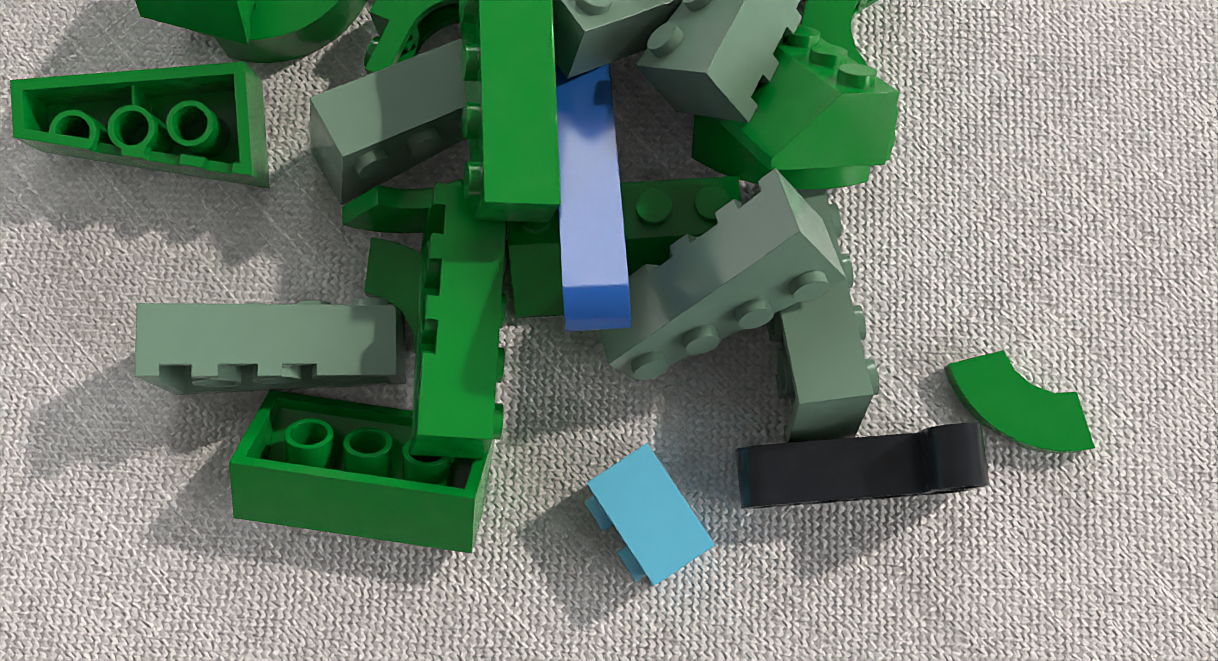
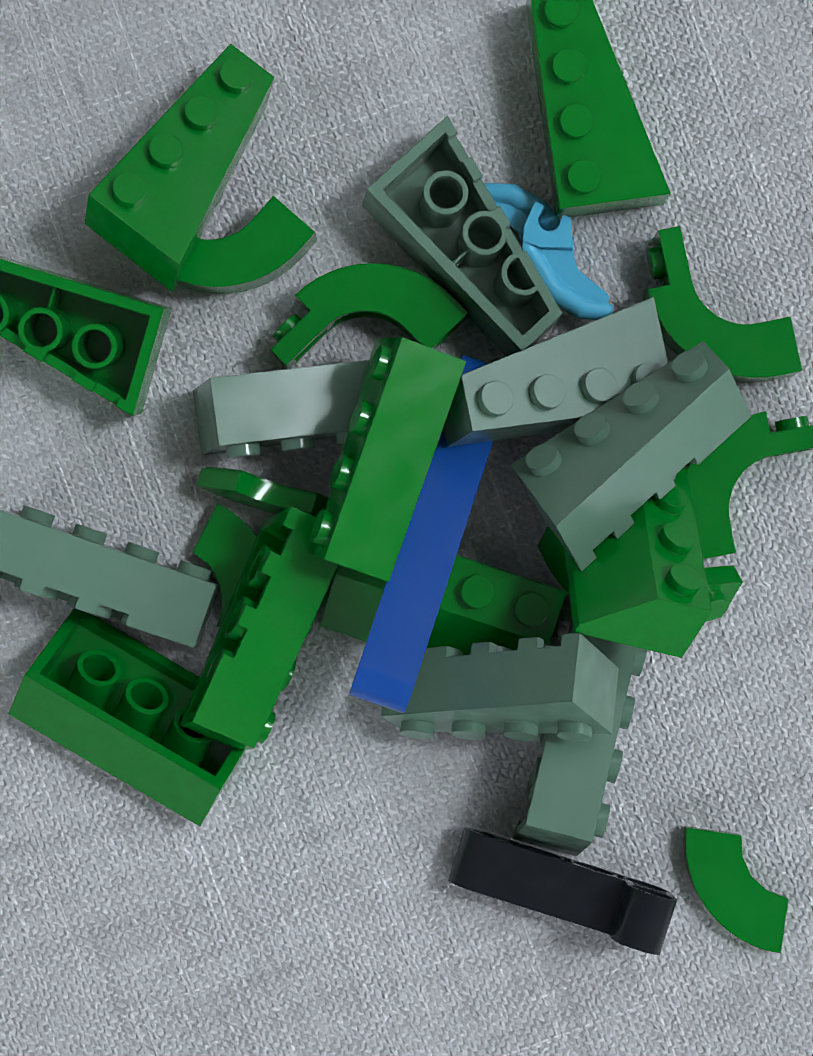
camera: 20 degrees right, 10 degrees up
medium azure brick [584,443,715,586] -> none

